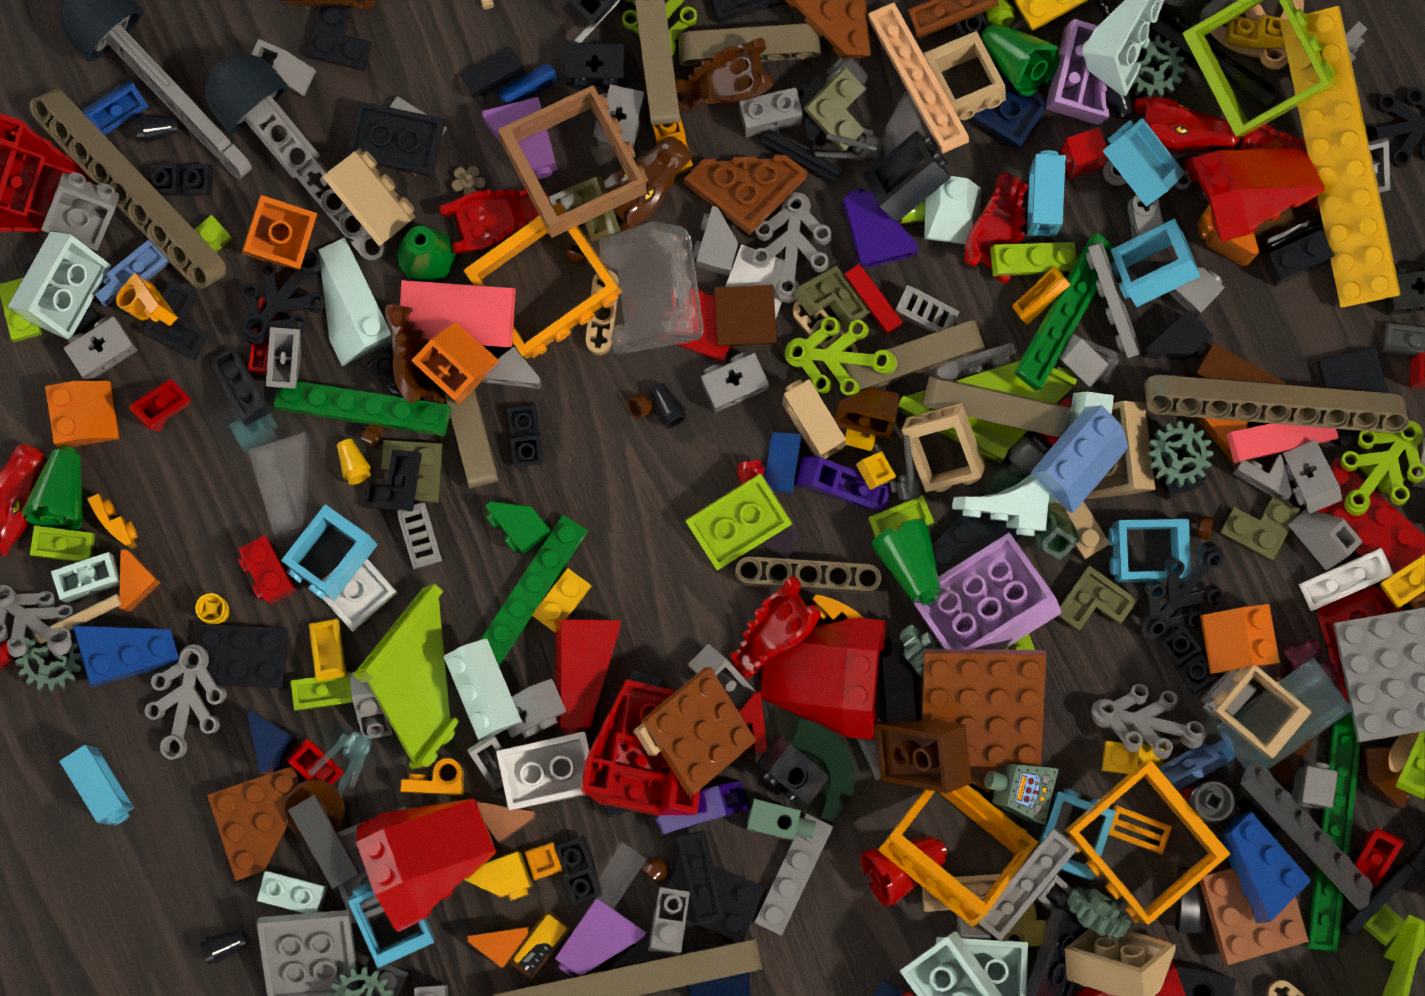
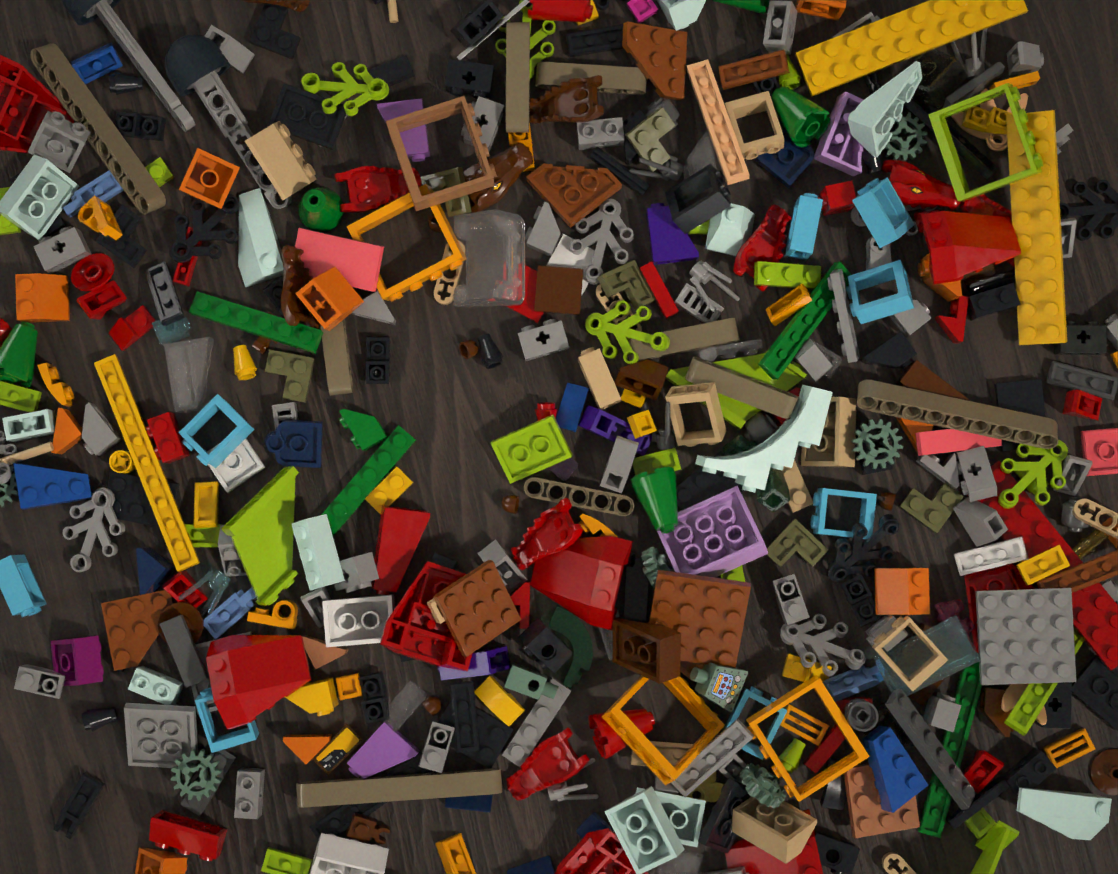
camera: 15 degrees right, 5 degrees up
light grey slope [266,327,301,389] -> none
black plate [362,450,422,512] -> none
dark tan plant [452,166,485,196] -> none
blue slope [498,64,557,105] -> none
medium blue slope [1031,405,1129,513] -> none
none -> light grey slope [14,664,65,699]
none -> magenta slope [51,636,104,686]
none -> red dish [71,253,115,291]
none -> light grey slope [82,402,122,456]
none -> yellow plate [94,354,200,572]
none -> red slope [108,305,159,351]
none -> medium blue hinge [203,587,256,640]
none -> dark blue plate [265,420,323,468]
none -> lime plant [301,62,389,116]
none -> yellow slope [474,676,525,726]
none -> reddish brown hinge [502,495,519,514]
none -> red animal [506,727,590,801]
none -> light grey plant [547,758,599,802]
none -> light grey slope [600,436,639,493]
none -> light grey plant [689,260,740,312]
none -> light grey slope [772,574,810,625]
none -> lime cone [778,738,806,774]
none -> red piece [803,724,853,774]
none -> red slope [935,296,969,344]

